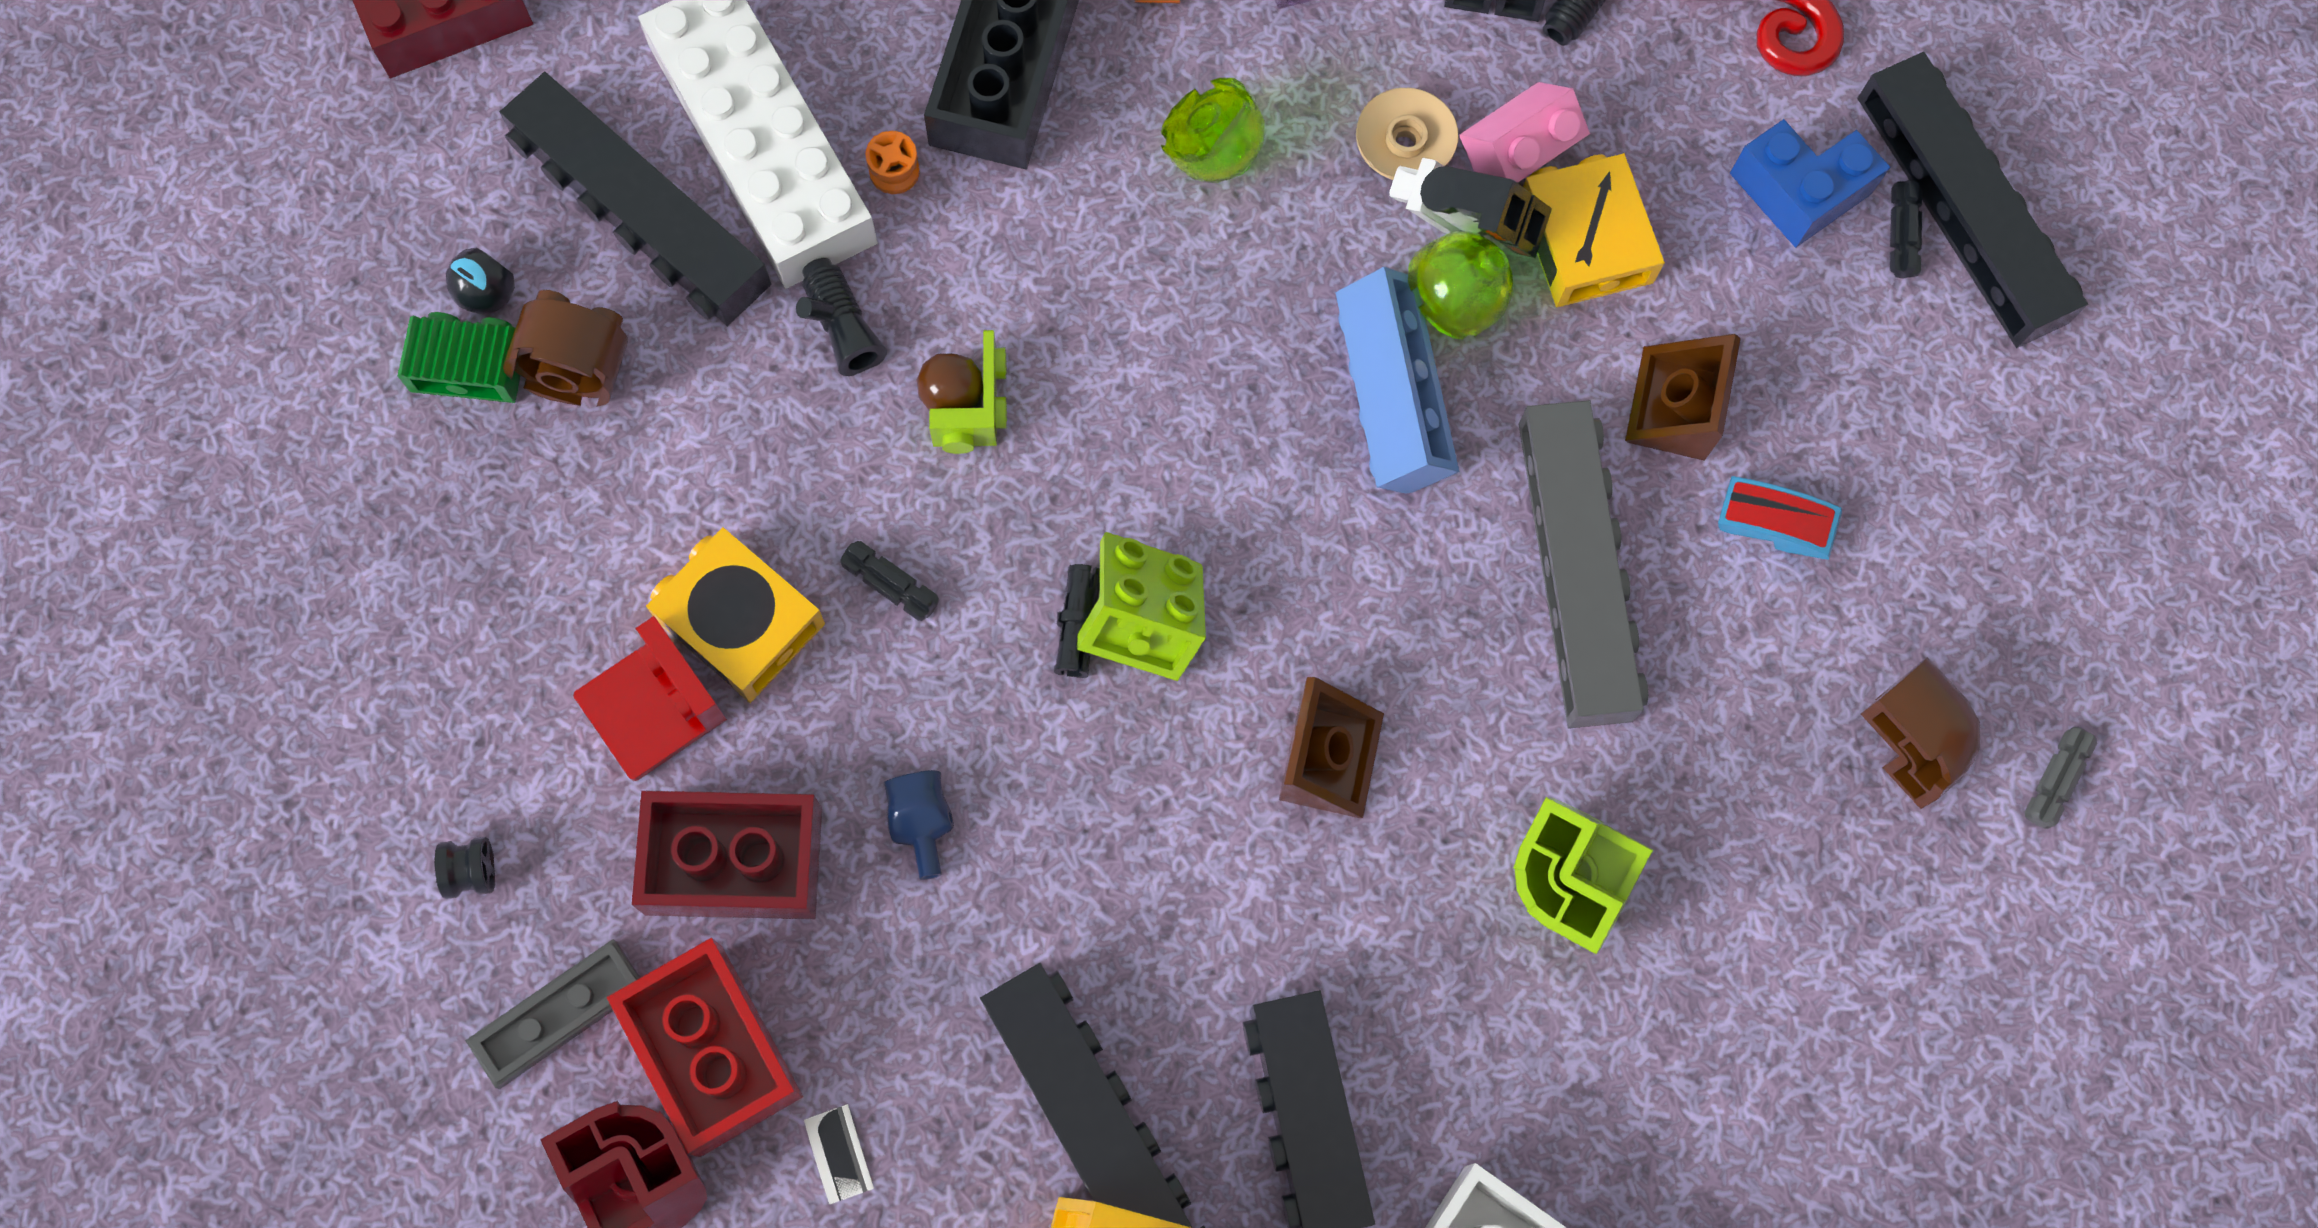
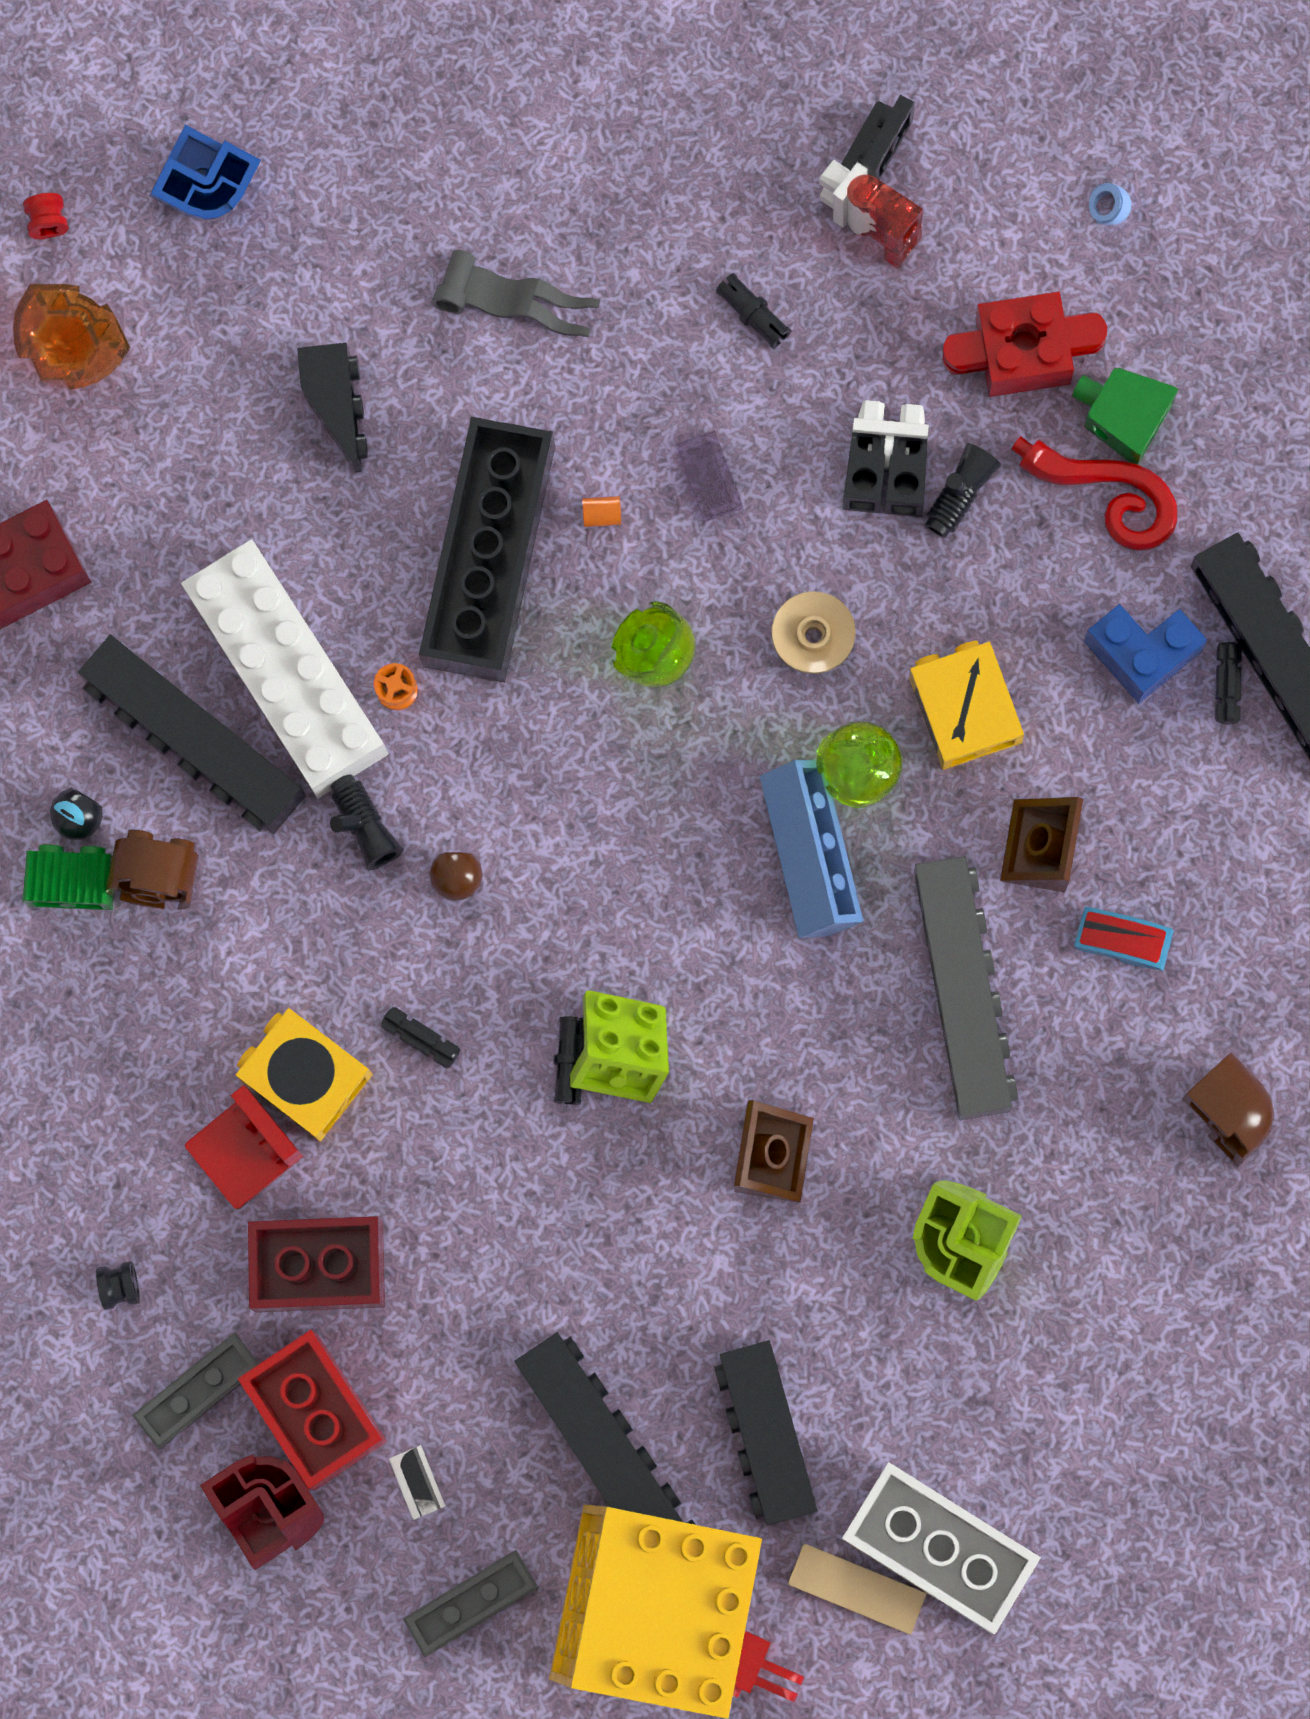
camera: 10 degrees right, 5 degrees up
dark blue piece [884,770,954,880] -> none
lime bracket [929,330,1007,454] -> none
black hips [1390,158,1552,259] -> none
bright pink brick [1459,82,1590,183] -> none

